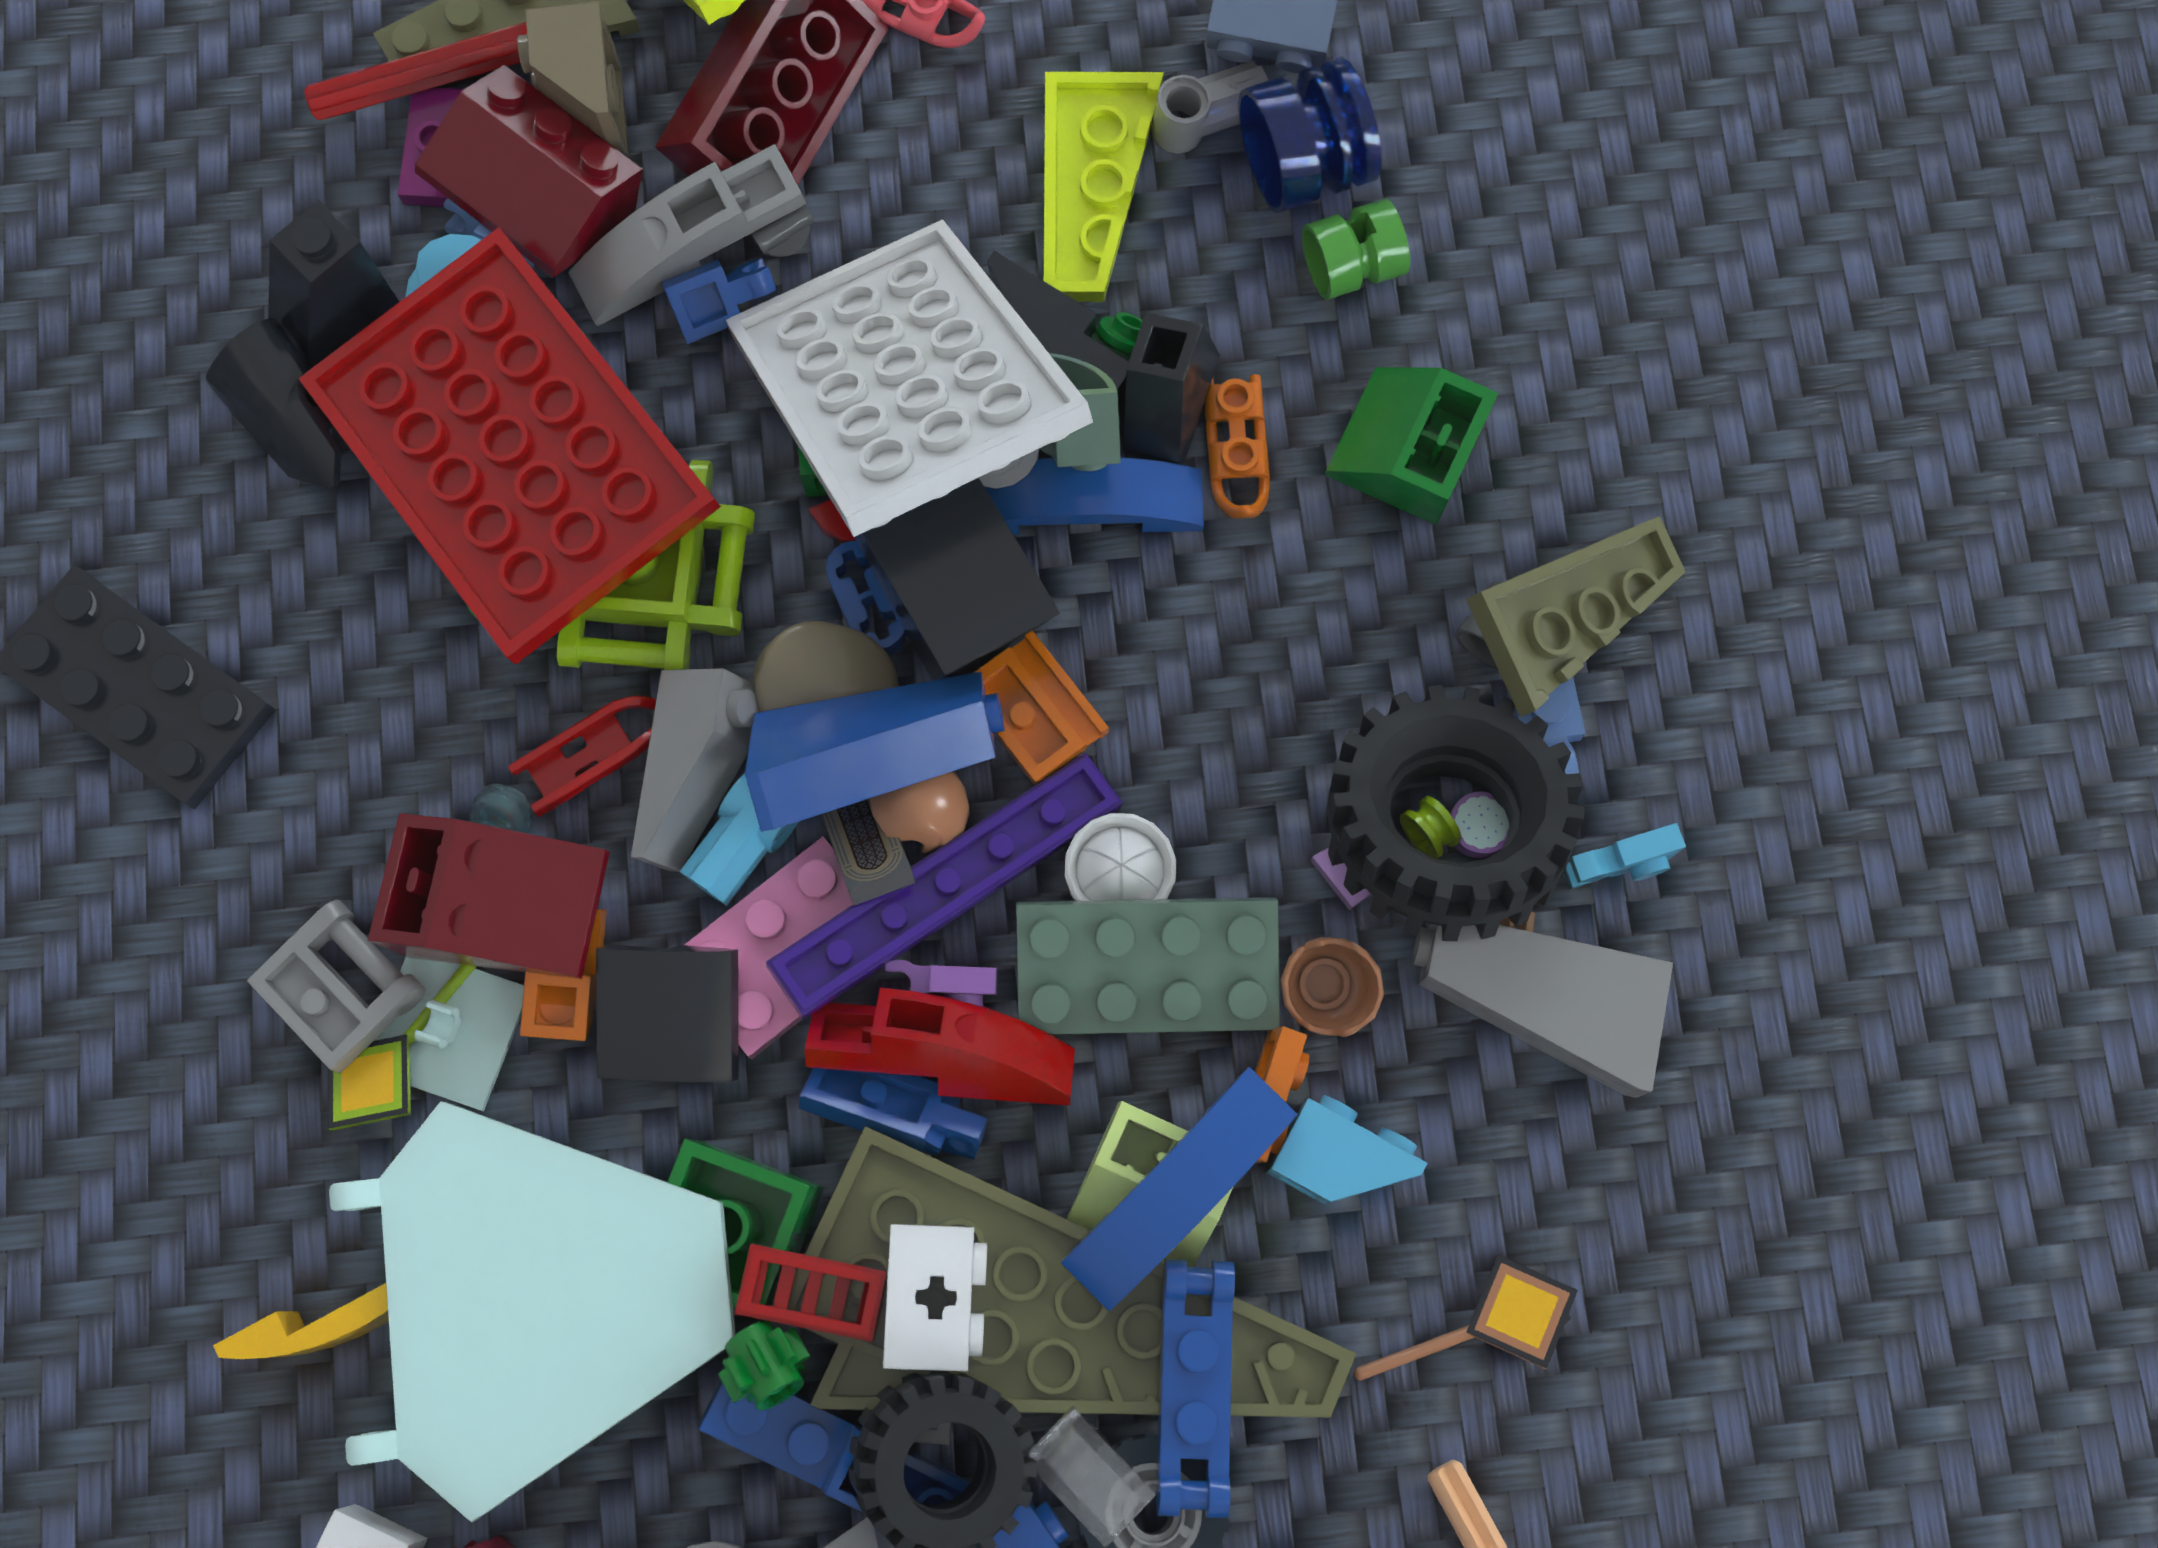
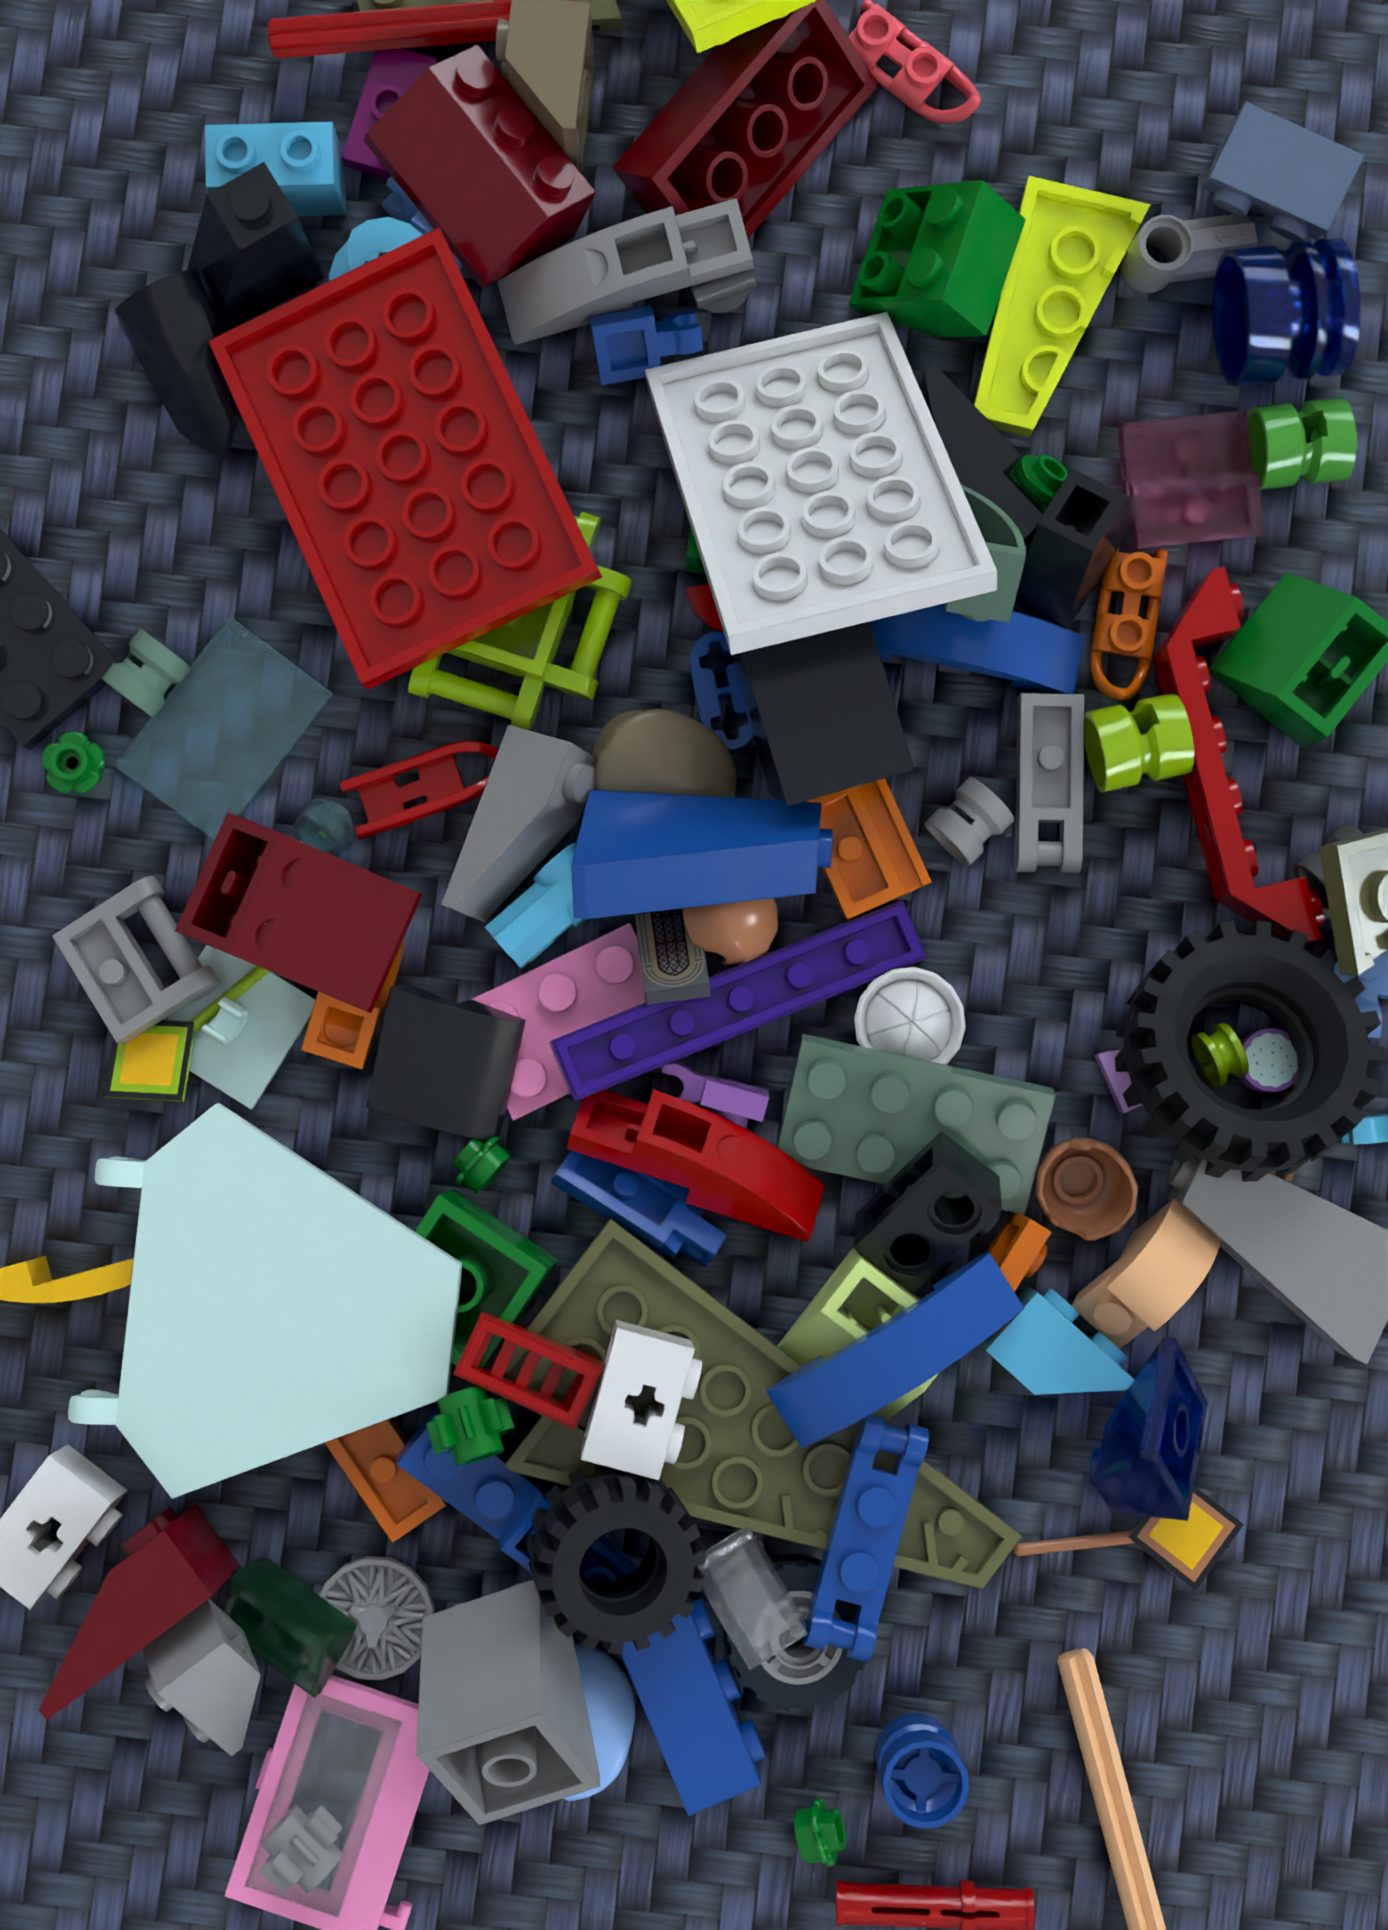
camera: 10 degrees right, 10 degrees up
none -> green plate [42,732,105,794]
none -> sand green wheel [101,629,192,718]
none -> clear light blue piece [114,616,333,840]
none -> medium azure brick [205,122,346,217]
none -> orange plate [324,1417,448,1543]
none -> green plate [453,1136,511,1194]
none -> green slope [849,180,1026,338]
none -> black brick [854,1131,1002,1292]
none -> light grey wheel [924,777,1014,866]
none -> light grey plate [1013,693,1084,873]
none -> light nougat brick [1072,1199,1222,1349]
none -> lime wheel [1084,693,1194,793]
none -> clear blue slope [1090,1338,1208,1521]
none -> clear pink slope [1117,410,1263,549]
none -> red slope [1152,567,1324,943]

